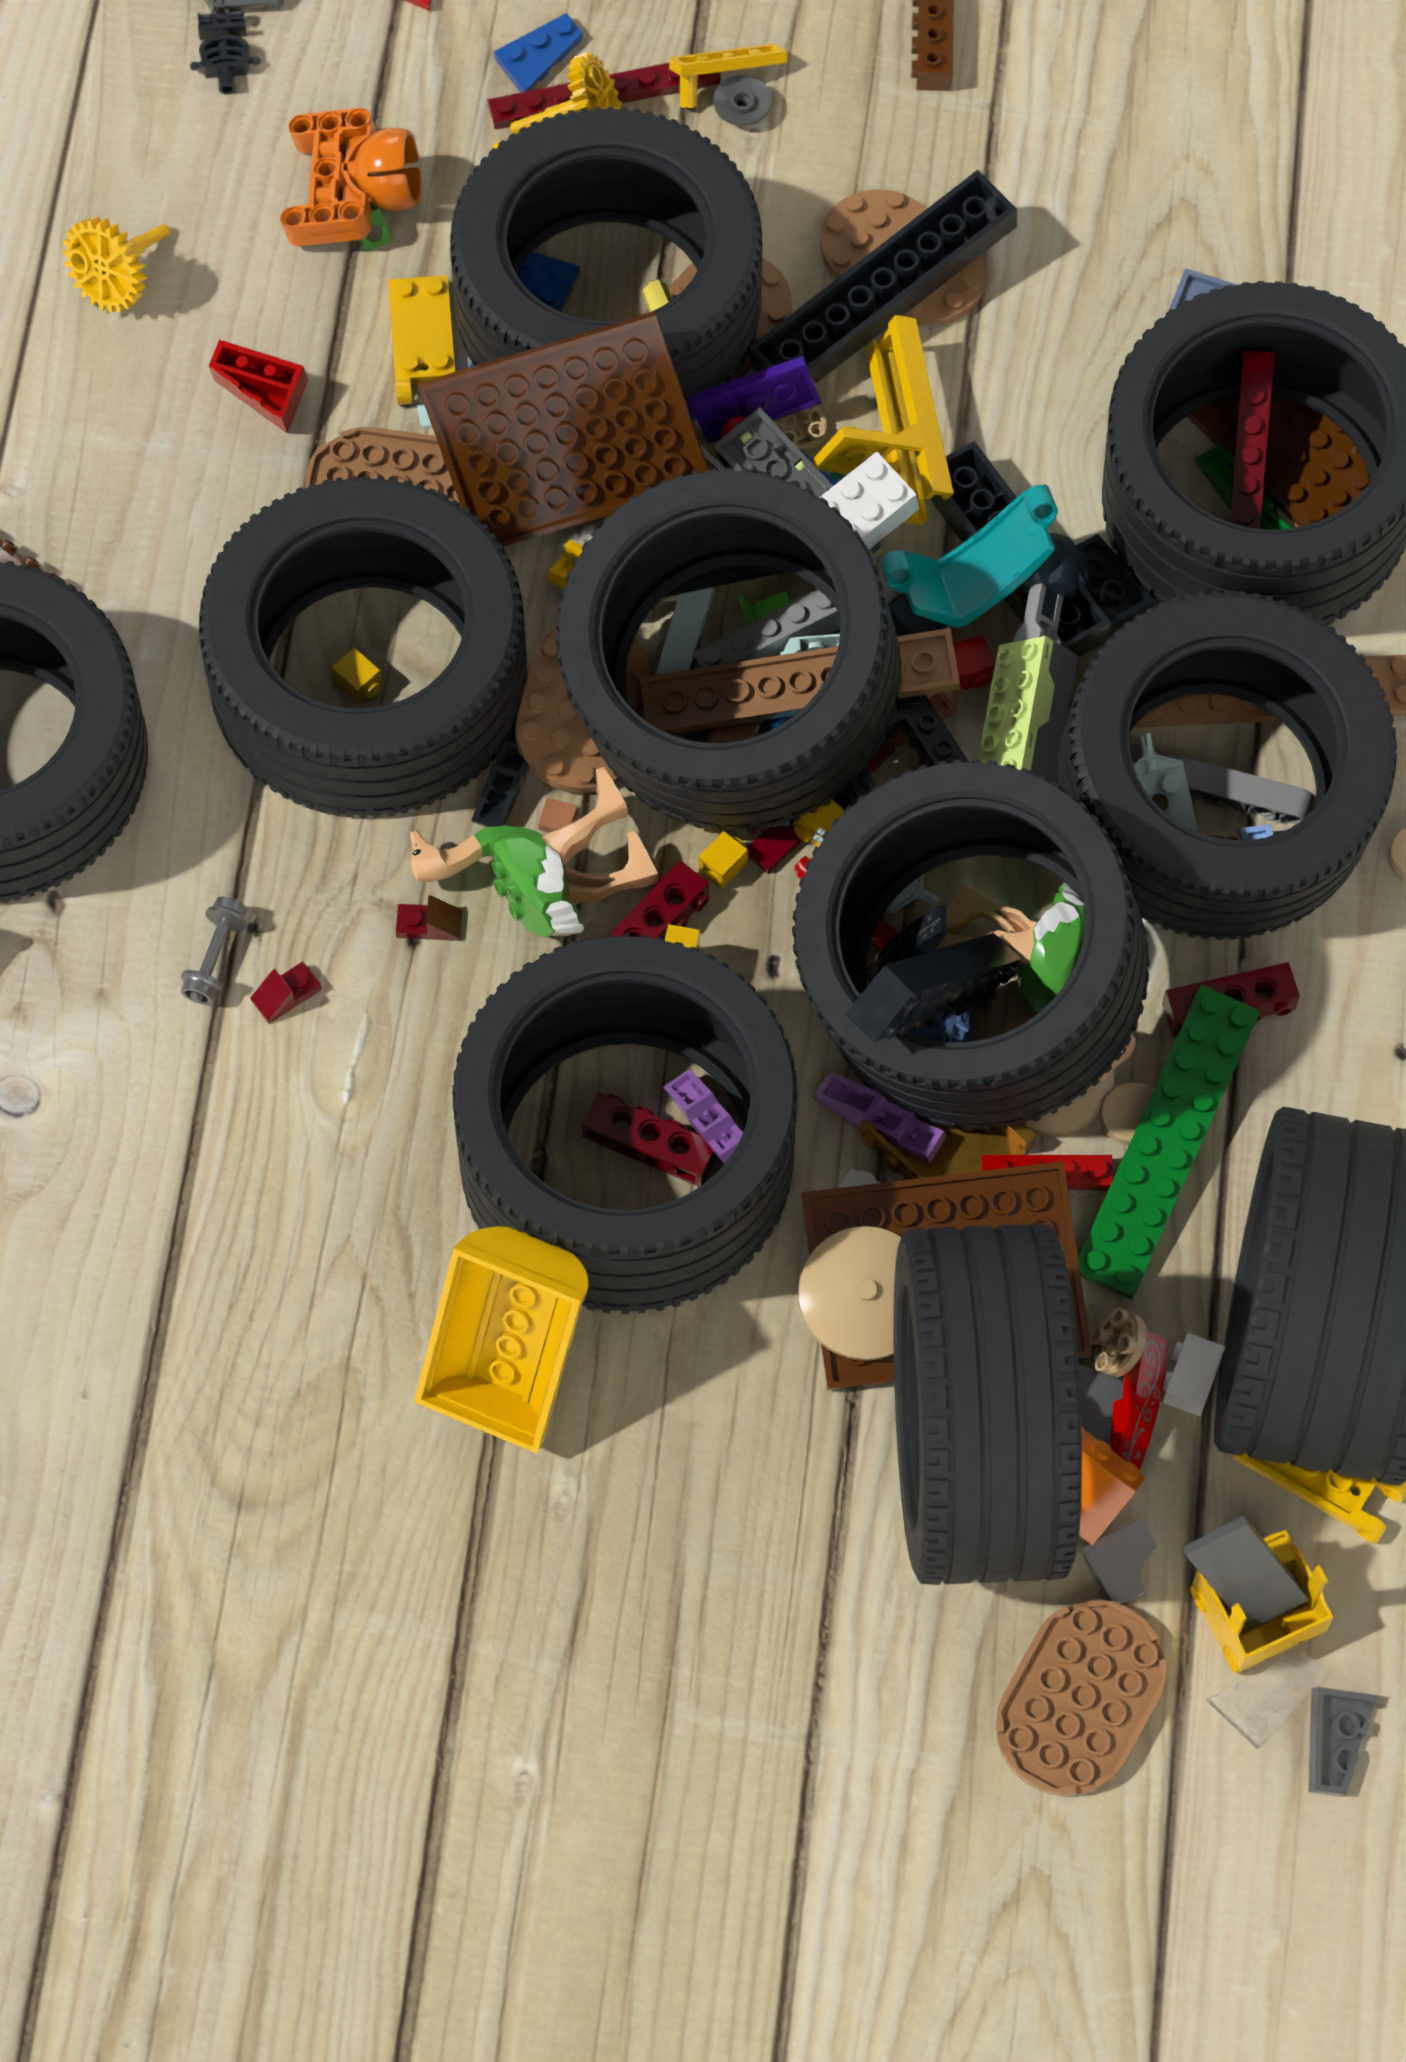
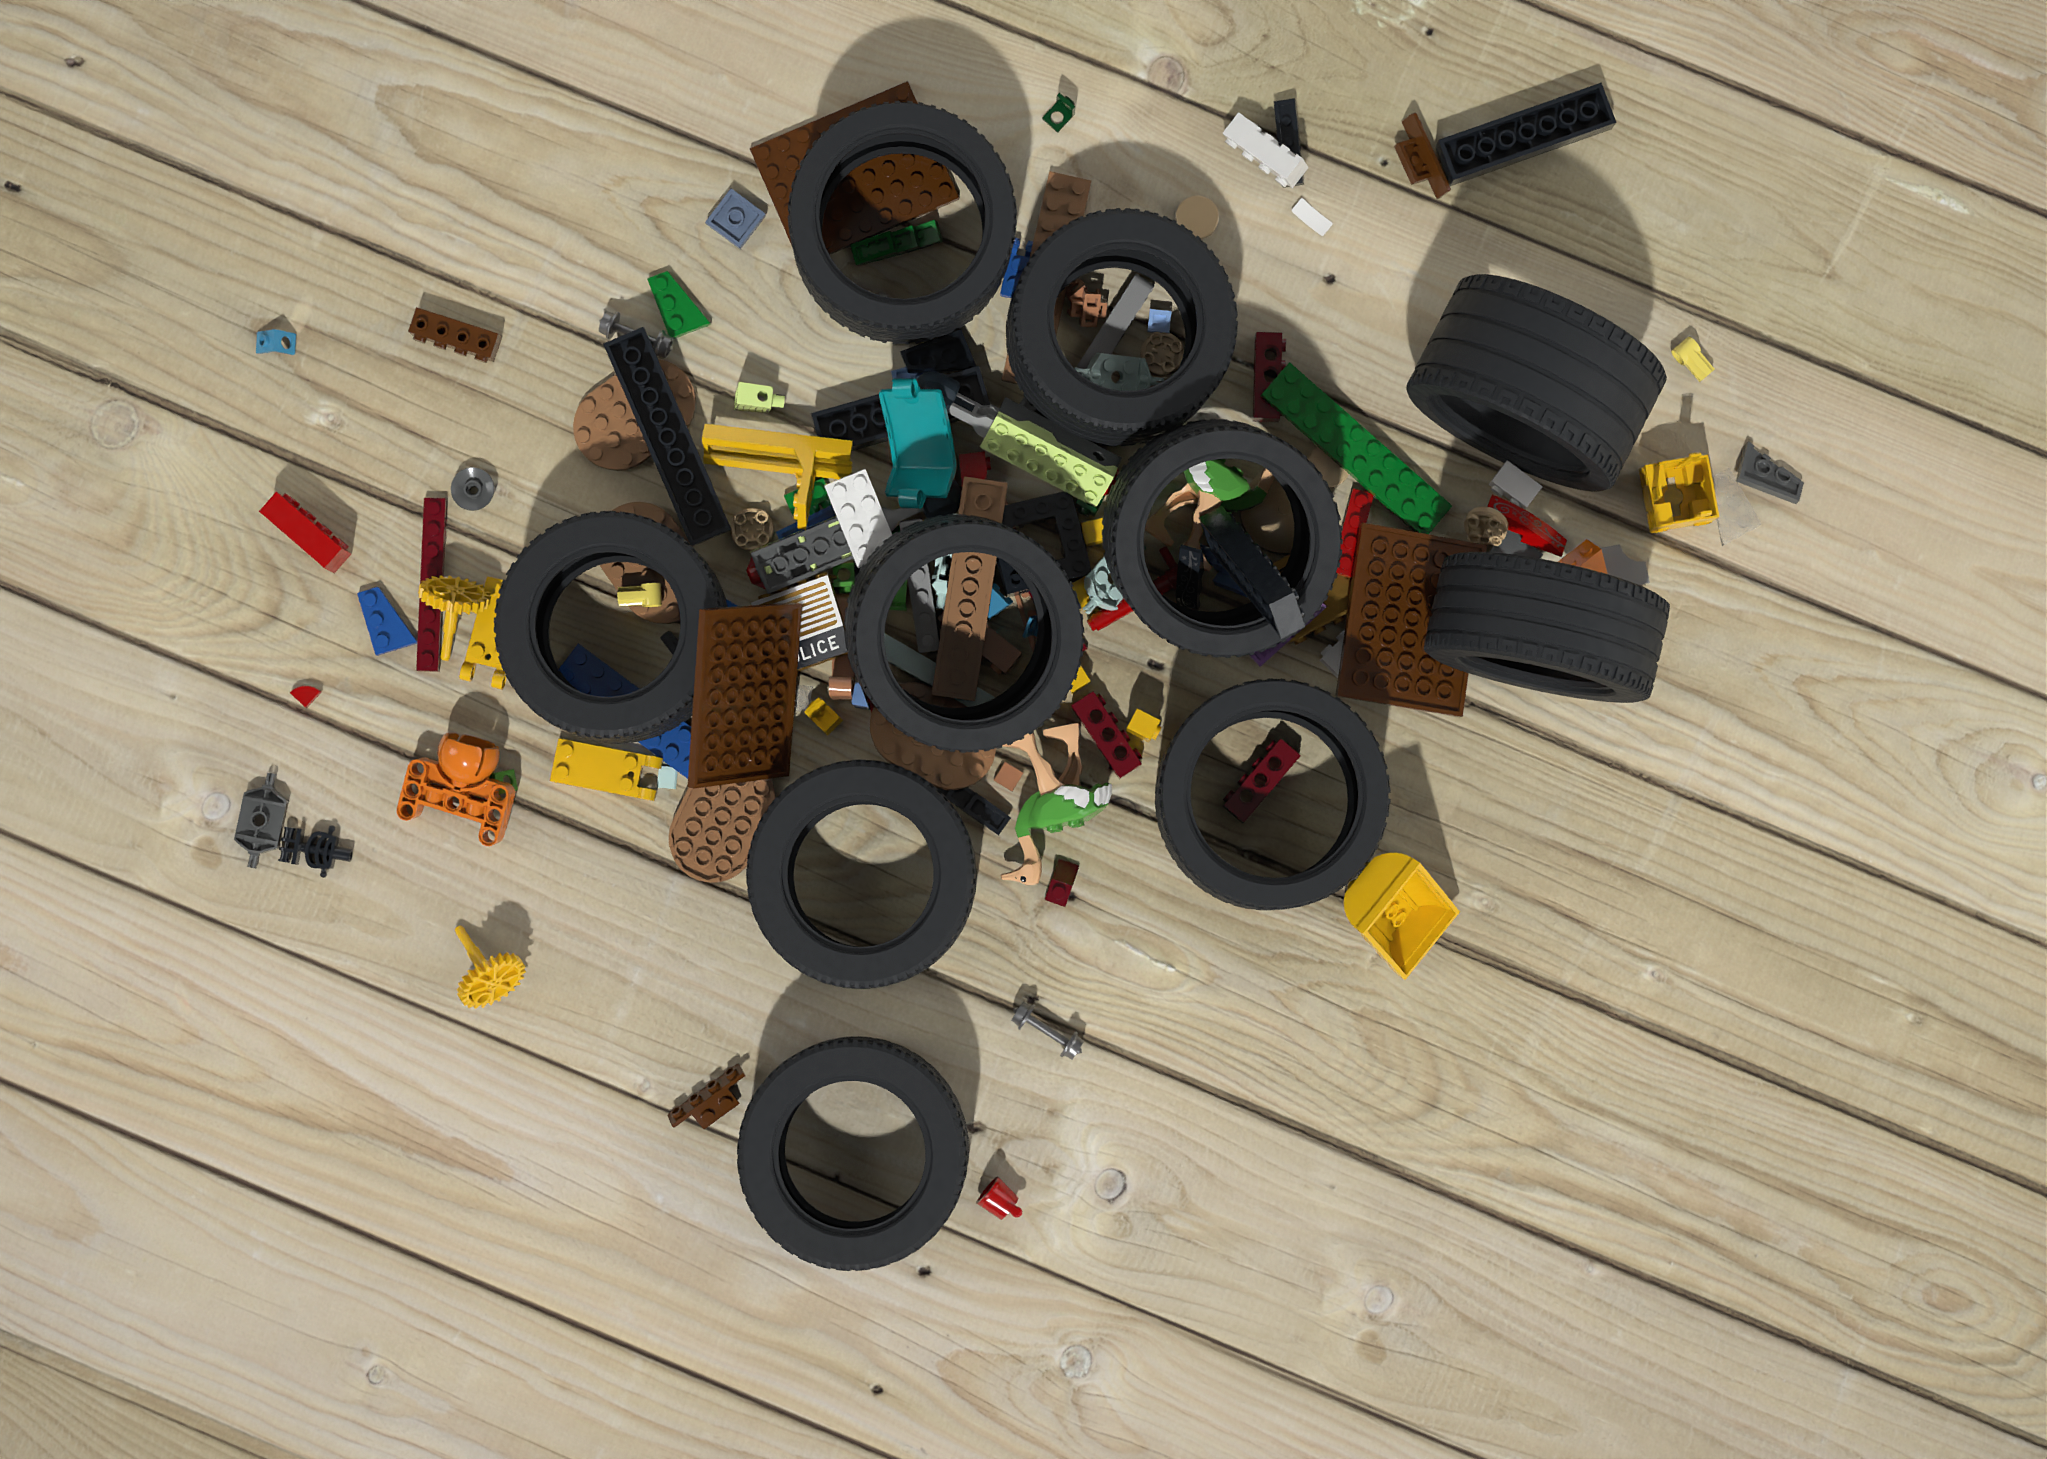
camera: 70 degrees left, 20 degrees up
red wedge [208,339,309,433] -> none
dark red slope [250,961,322,1024] -> none
yellow brick [332,648,382,705] -> none
medium lavender slope [663,1069,743,1164] -> none
yellow piece [669,43,787,108] -> none
dark purple plate [688,356,822,444] -> none
tan dish [798,1226,902,1361] -> none
medium nougat plate [996,1599,1167,1797] -> none
dark grey tile [1183,1515,1309,1631] -> none
dark red plate [1230,351,1275,529] -> none
none -> flat silver piece [599,311,674,358]
none -> green wing [647,271,711,339]
none -> yellowish green torso [734,382,785,413]
none -> nougat piece [1066,279,1107,328]

